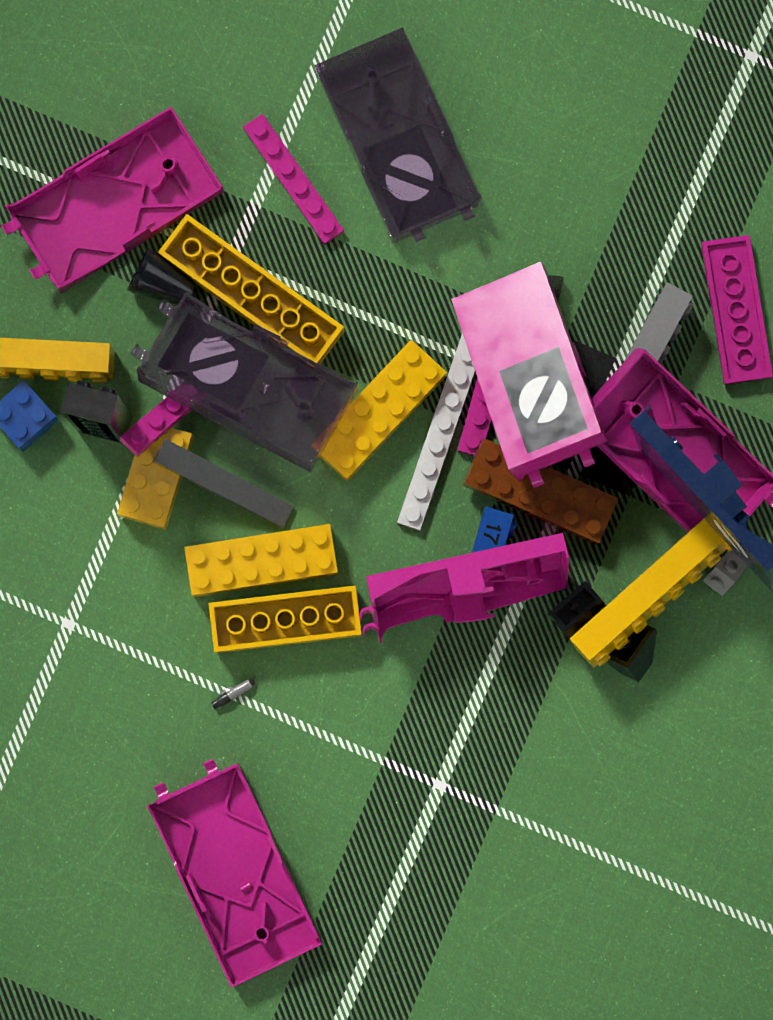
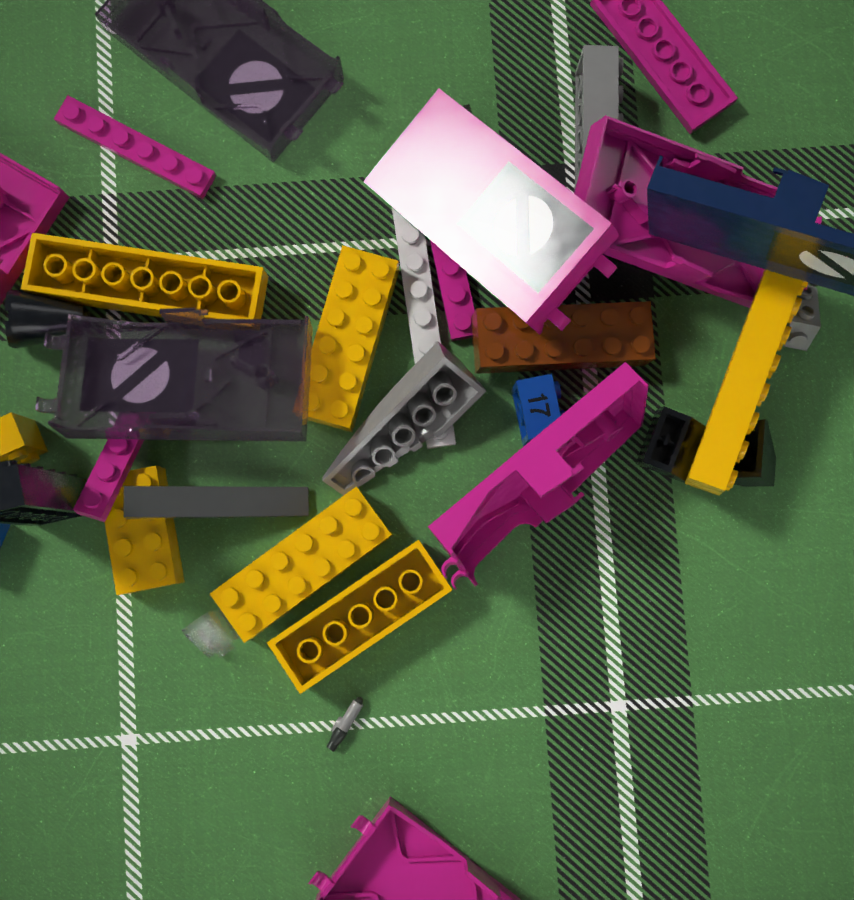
camera: 25 degrees left, 0 degrees up
none -> clear slope [182,609,239,658]
none -> light grey wedge [322,342,486,496]

